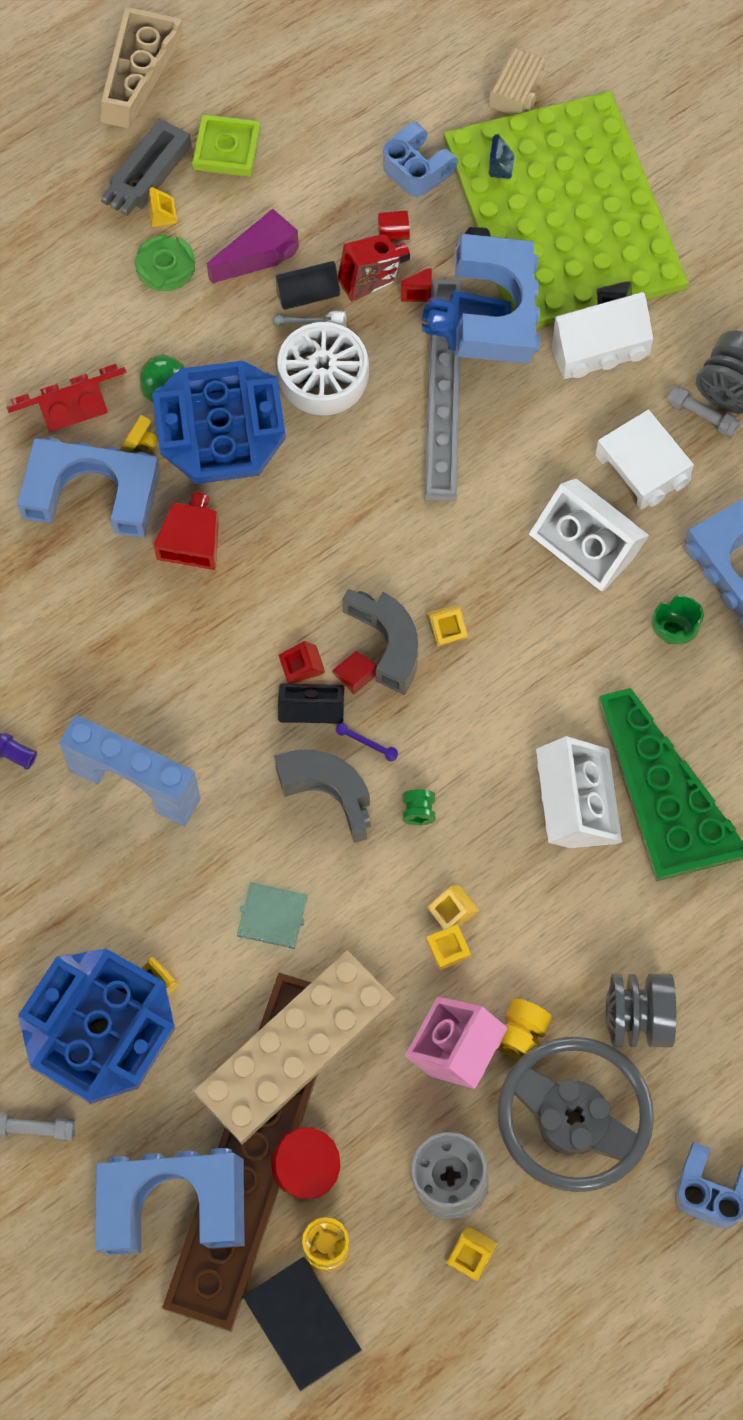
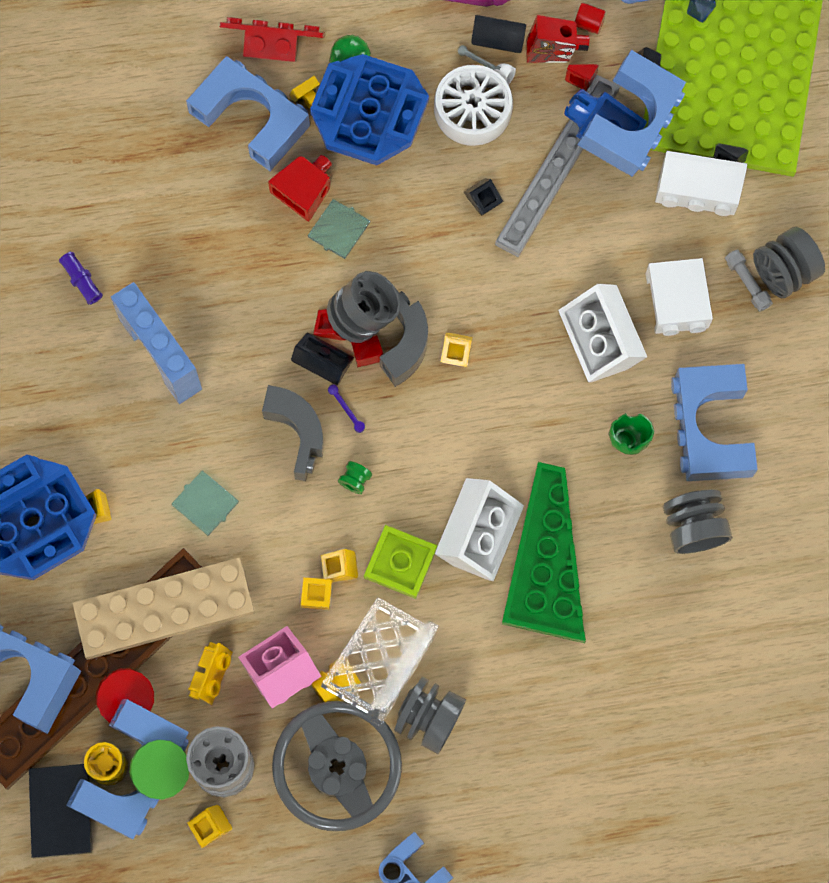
camera: 25 degrees right, 5 degrees up
none -> medium blue arch [66,699,189,839]
none -> bright green tile [129,739,189,800]
none -> yellow hinge [188,642,233,705]
none -> clear light blue piece [308,199,370,259]
none -> clear fence [321,597,439,726]
none -> dark grey wheel [327,271,400,343]
none -> lime plate [364,525,438,599]
none -> black slope [464,178,504,216]

